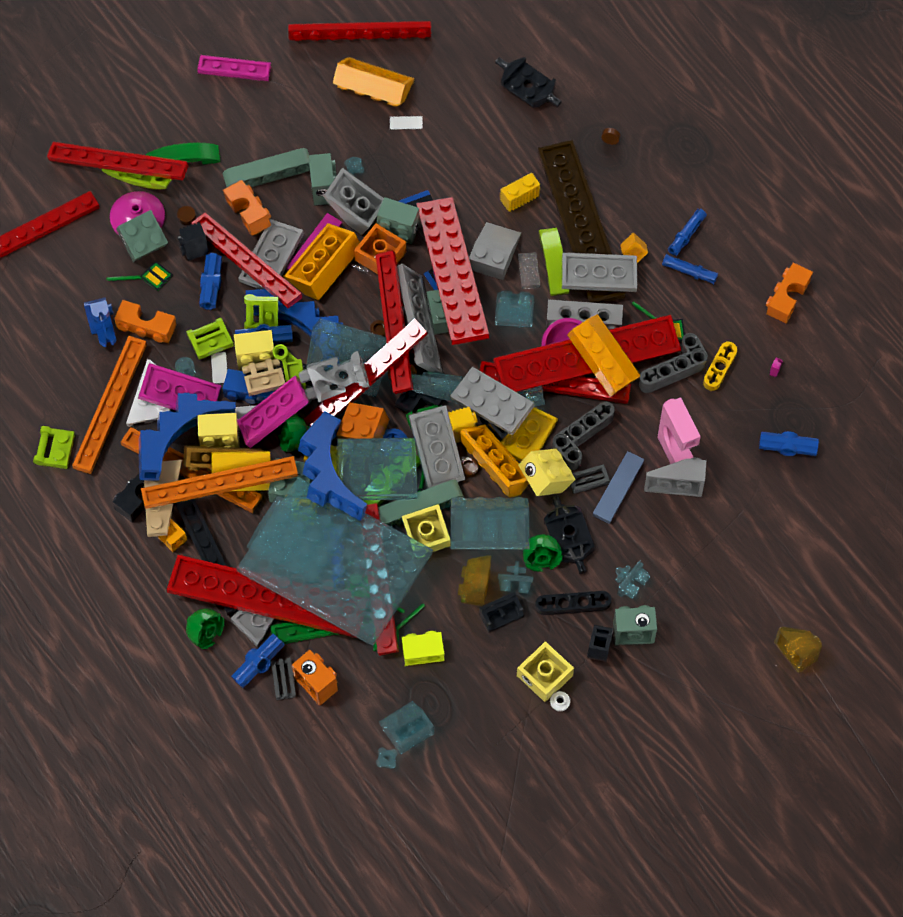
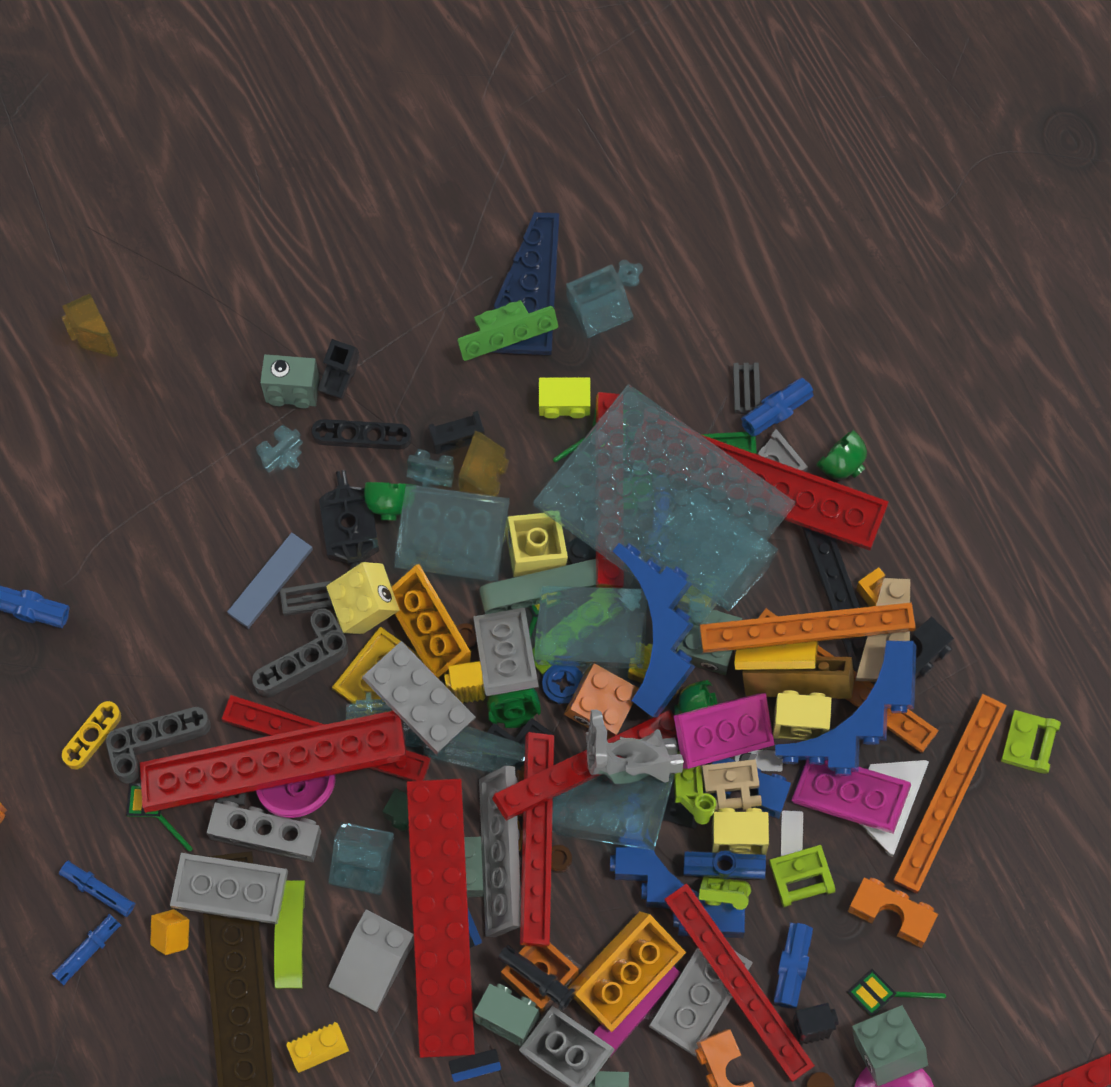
camera: 170 degrees left, 5 degrees up
blue piece [84,297,116,347] -> none
clear light blue wheel [175,357,195,377] -> none
orange brick [292,650,338,706] -> none
light yellow brick [517,641,574,702] -> none
clear plate [518,252,540,289] -> none
white plate [550,691,570,711] -> none
light orange slope [567,314,640,397] -> none
light grey slope [644,457,706,497] -> none
bright pink arch [657,398,701,464] -> none
dark pink tile [769,357,783,377] -> none
none -> clear green brick [383,788,409,832]
none -> bright green bracket [457,300,558,361]
none -> dark blue wing [492,212,559,355]
none -> black pin [498,945,577,1011]

